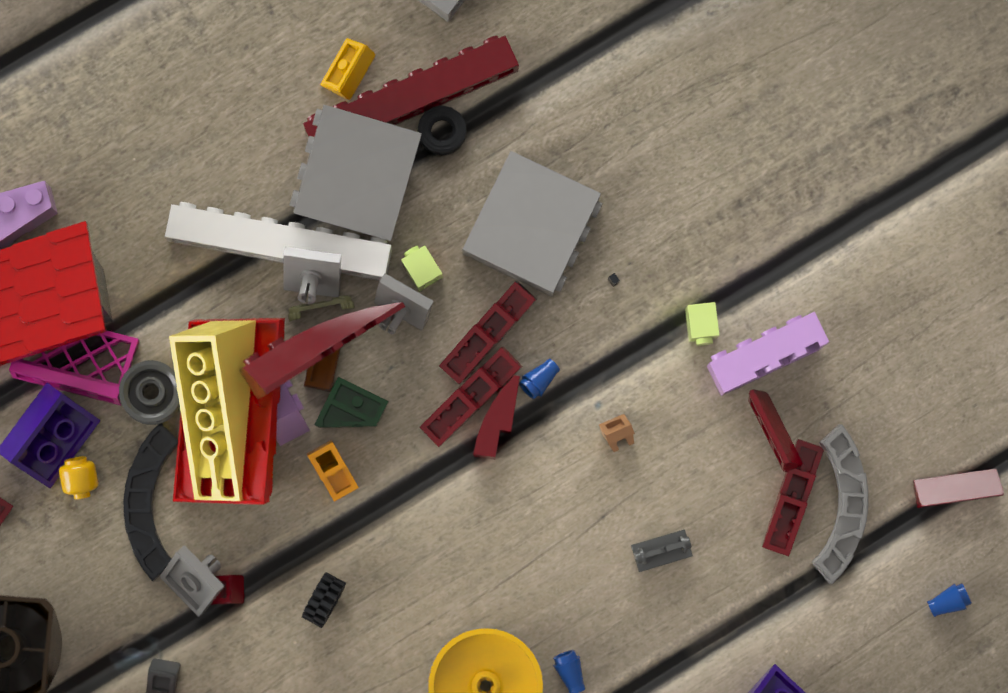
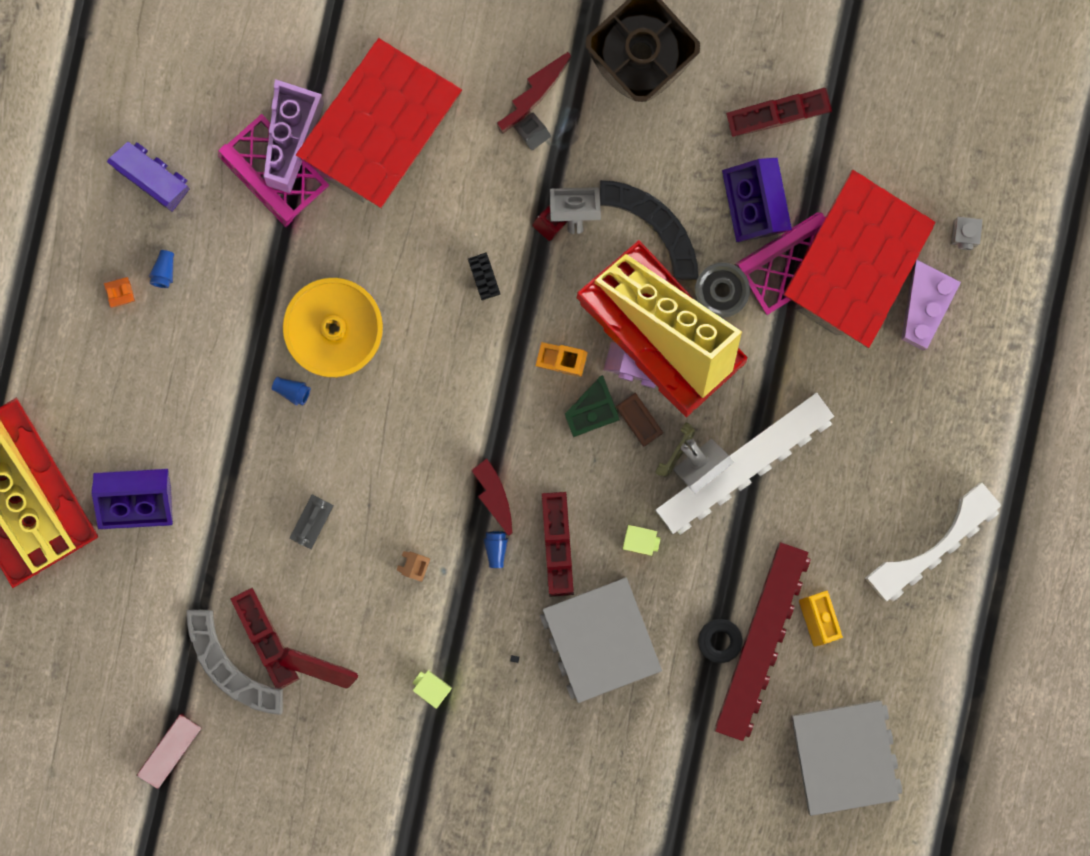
camera: 135 degrees right, 5 degrees up
yellow head [59,456,99,499] -> none
dark red wedge [239,302,406,399] -> none
light grey brick [289,105,422,241] -> none
light grey tile [374,273,434,334] -> none
dark red slope [420,347,523,447] -> none
lavender wedge [707,312,829,396] -> none
blue cone [927,583,972,617] -> none
none -> white arch [865,483,1001,602]

